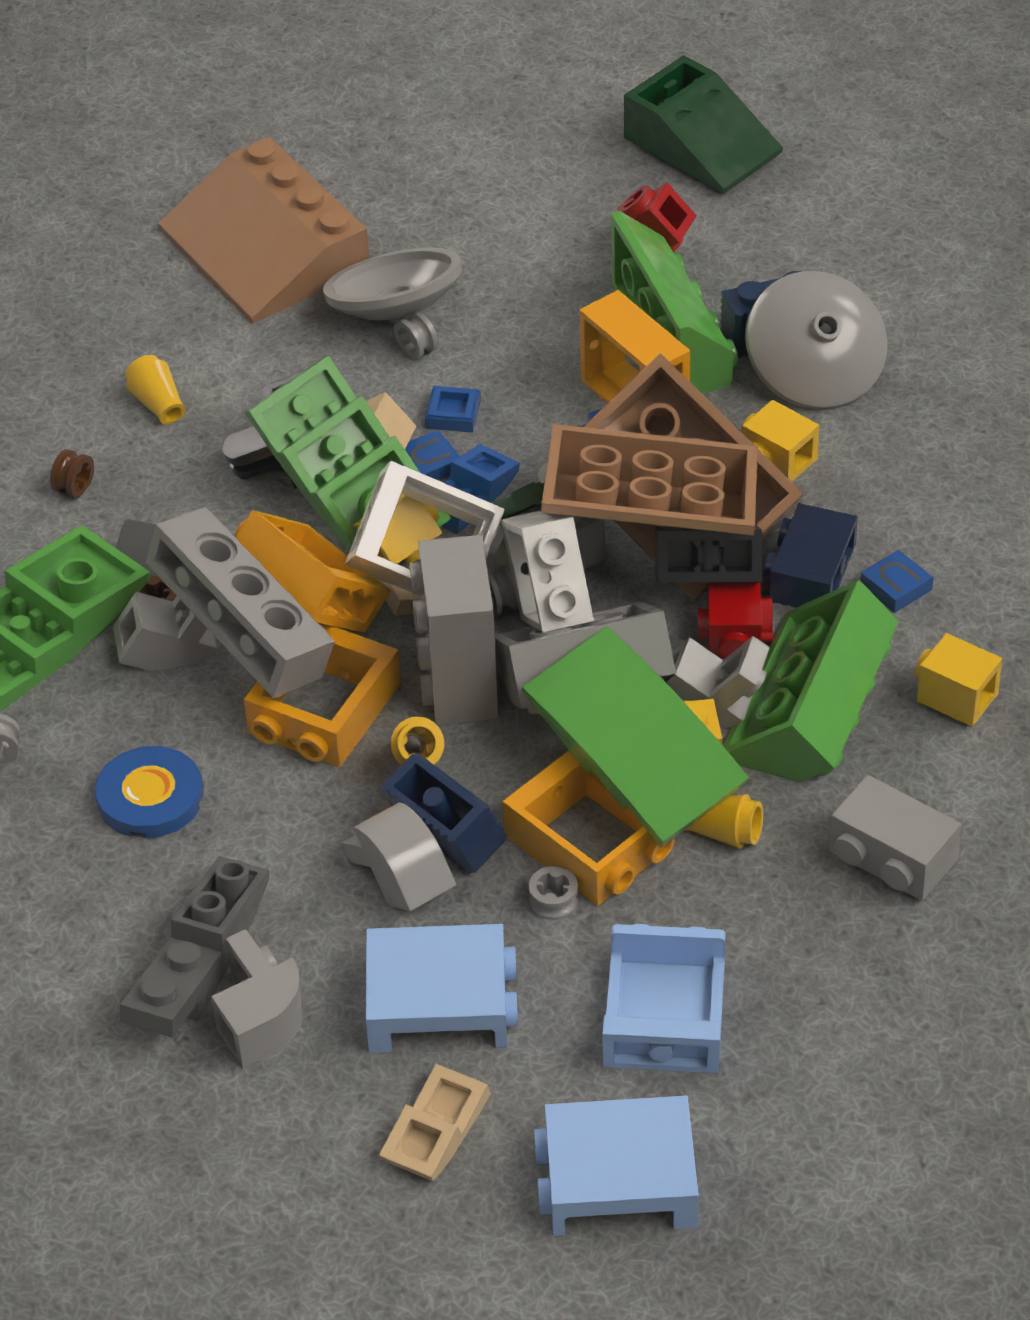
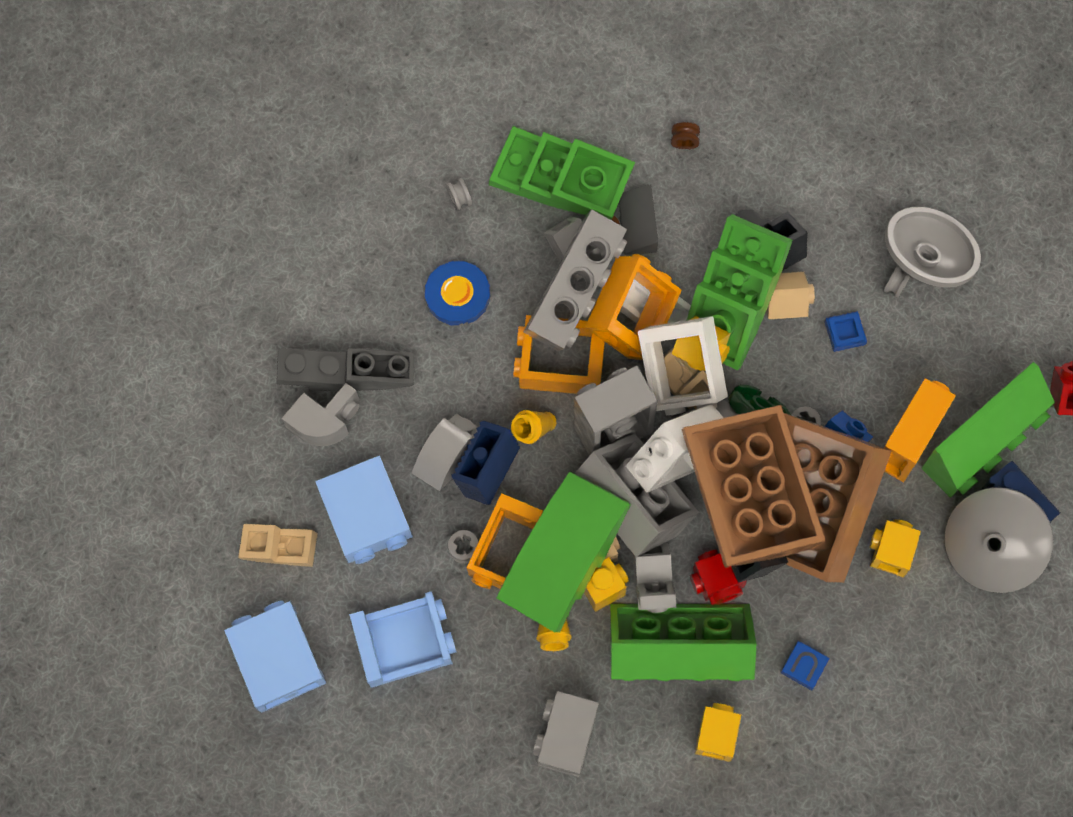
camera: 70 degrees right, 25 degrees up
yellow cone [125,355,186,425] -> none
medium nougat slope [158,137,369,323] -> none
blue tile [405,430,460,480] -> none
blue slope [442,444,520,534] -> none
dark blue brick [763,503,858,608] -> none

